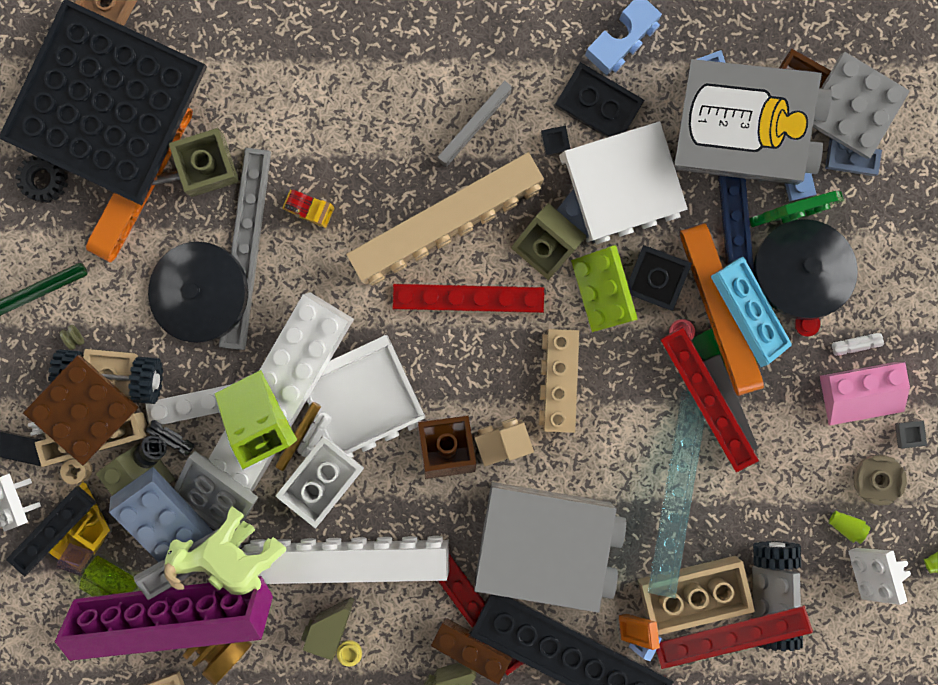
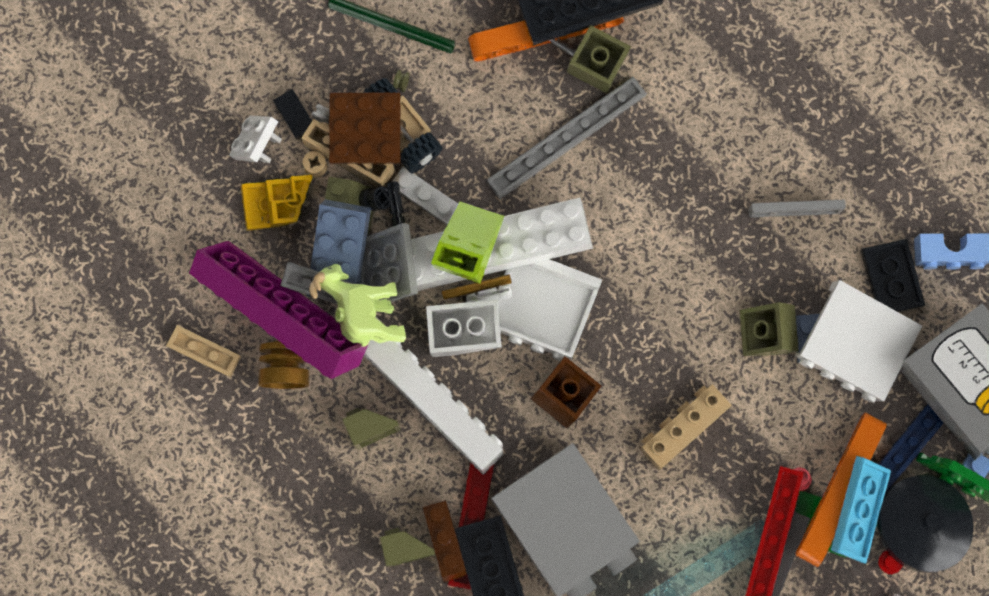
camera: 40 degrees right, 10 degrees down
black tile [6,485,97,577] -> none
tile [57,543,94,576] -> none
clear neon green panel [79,555,138,597] -> none
black dish [148,241,248,343] -> none
leg [282,189,334,228] -> none
light yellow plate [337,640,362,667] -> none
tan brick [346,152,544,286] -> none
red plate [393,284,544,313] -> none
tan brick [474,417,534,467] -> none
black plate [540,125,571,157] -> none
lime plate [571,245,638,332] -> none
black brick [628,245,692,312] -> none

